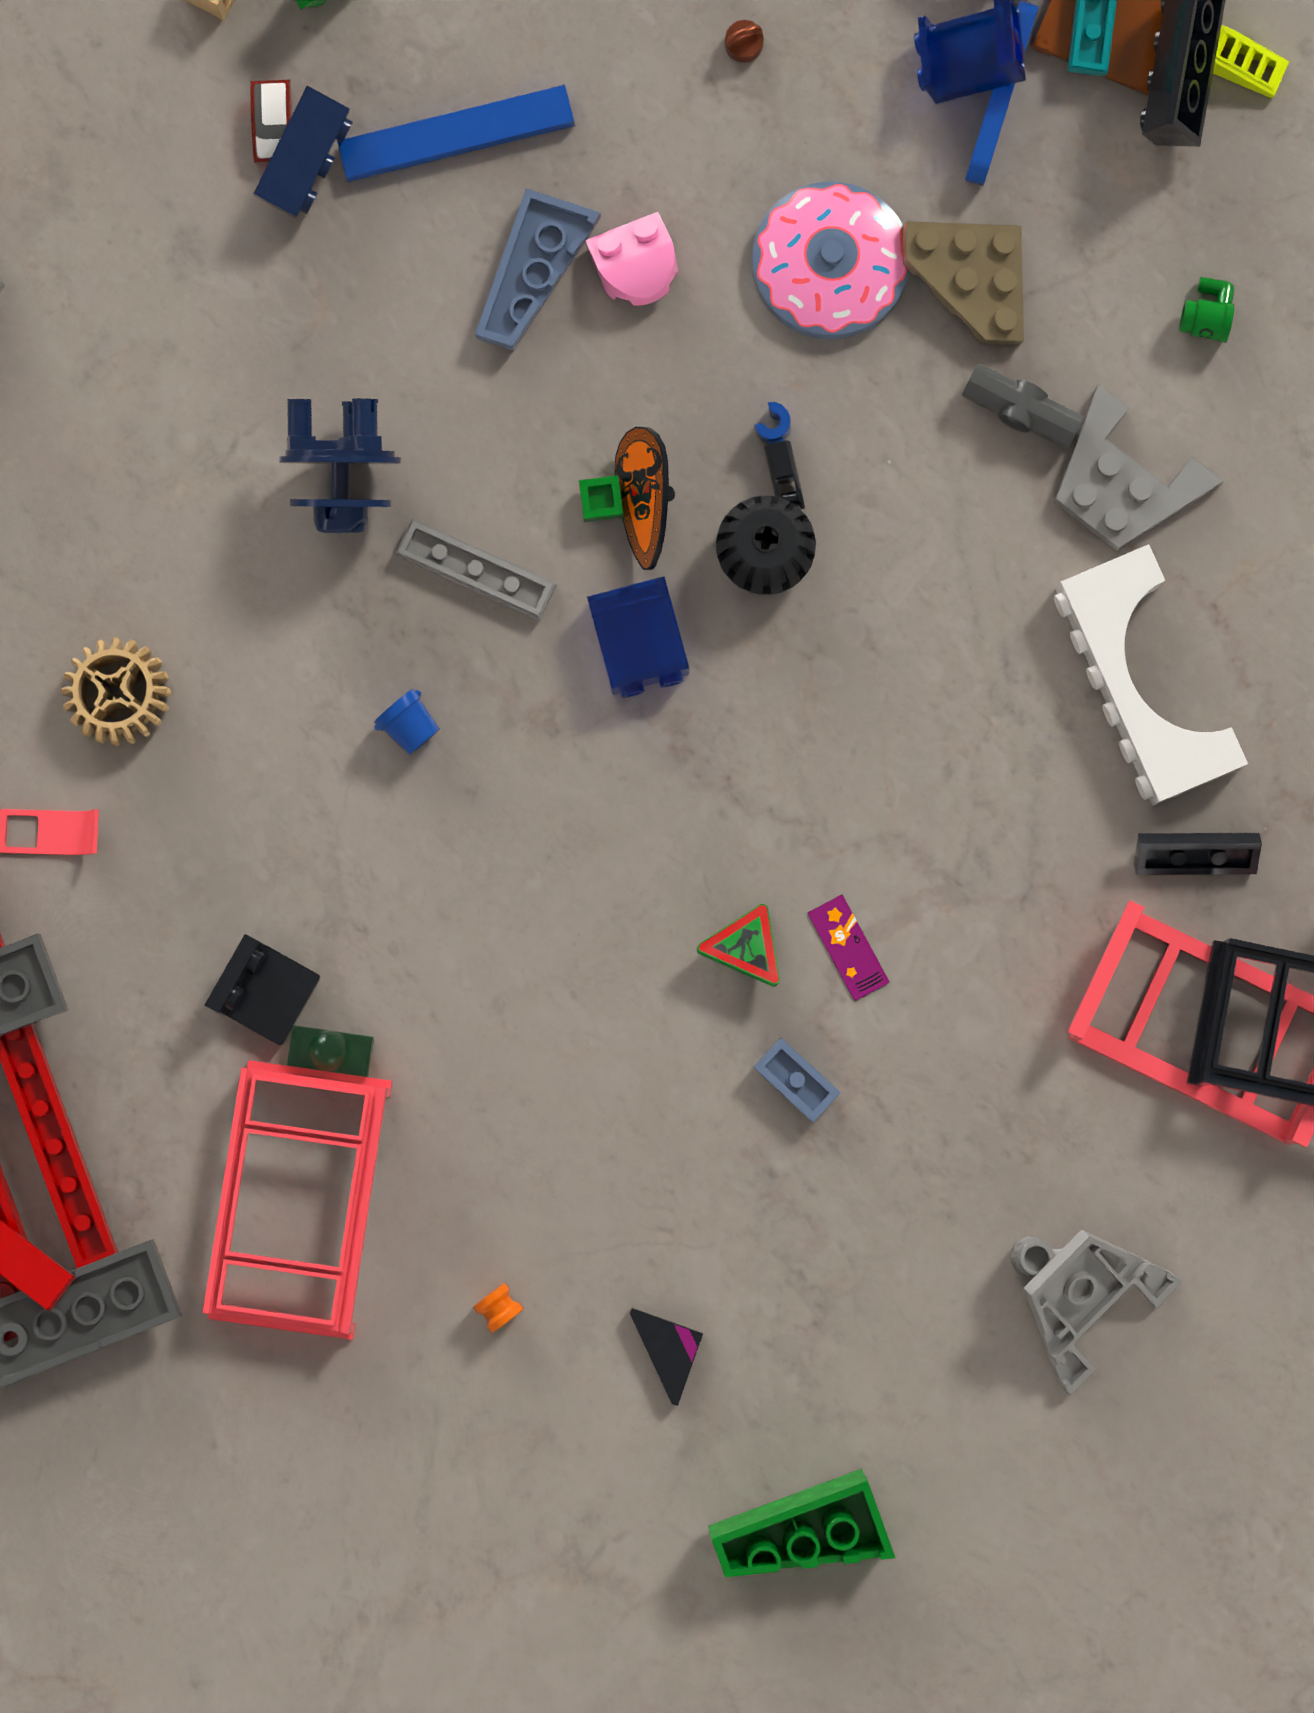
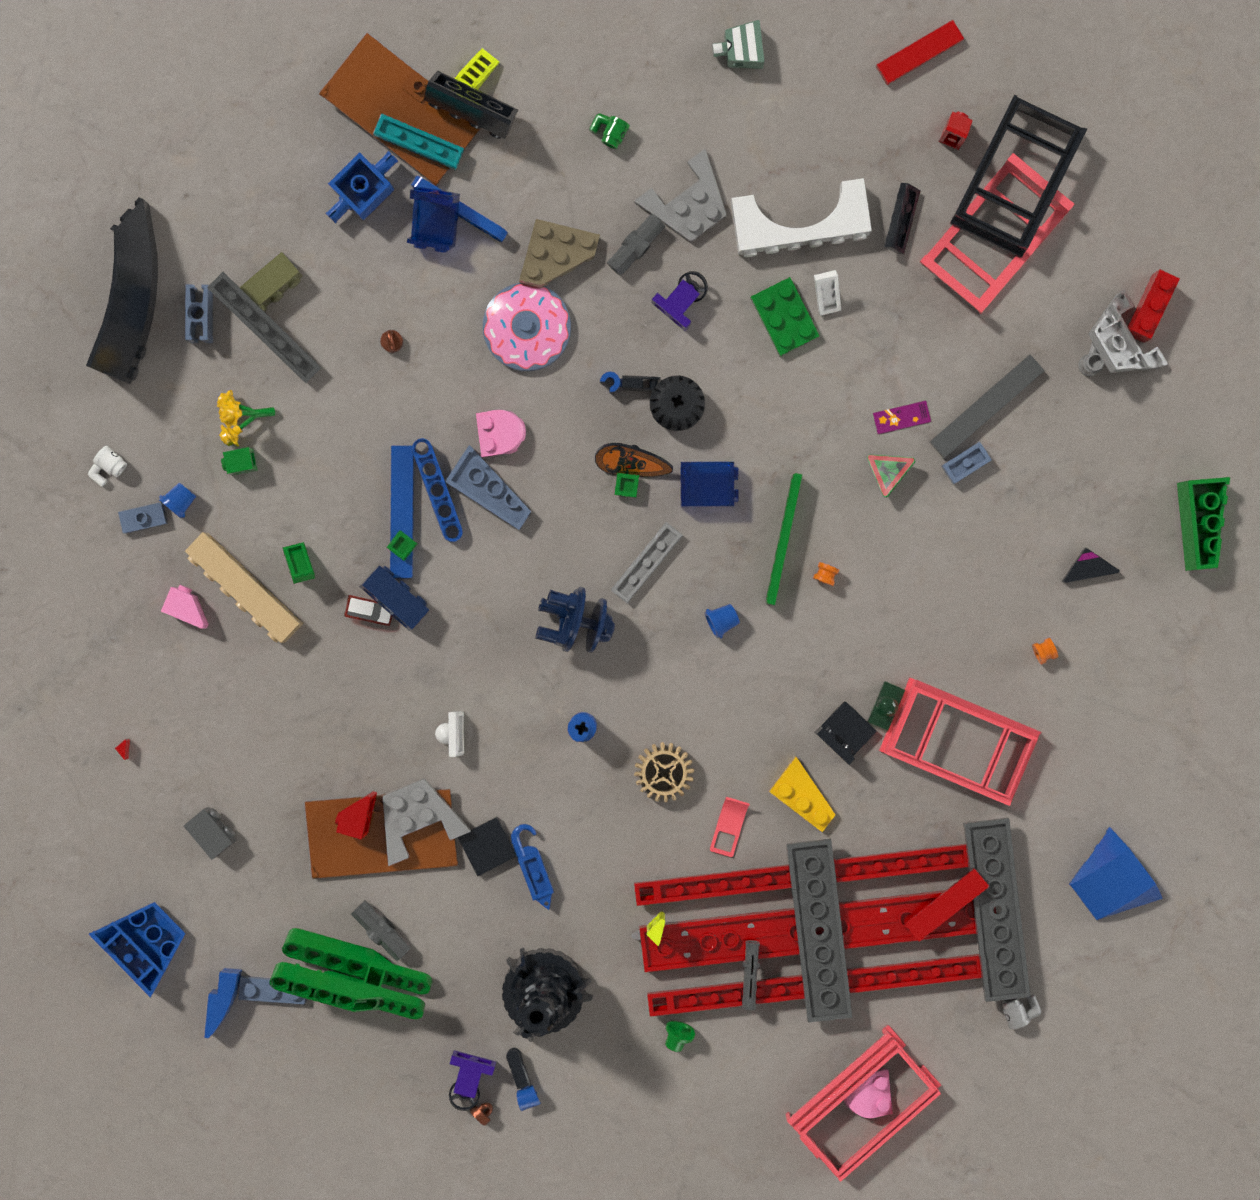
camera: 75 degrees left, 5 degrees up
none -> green tile [386,530,418,561]
none -> blue beam [412,438,463,542]
none -> white tile [435,711,464,757]
none -> blue piece [568,712,597,742]
none -> dark purple piece [651,271,708,331]
none -> green plate [750,277,820,357]
none -> green tile [765,473,803,605]
none -> yellow wing [769,756,835,832]
none -> orange wheel [813,562,840,586]
none -> white tile [814,270,841,316]
none -> dark grey tile [929,354,1045,459]
none -> blue wedge [1069,827,1163,920]
none -> red brick [1127,269,1180,343]

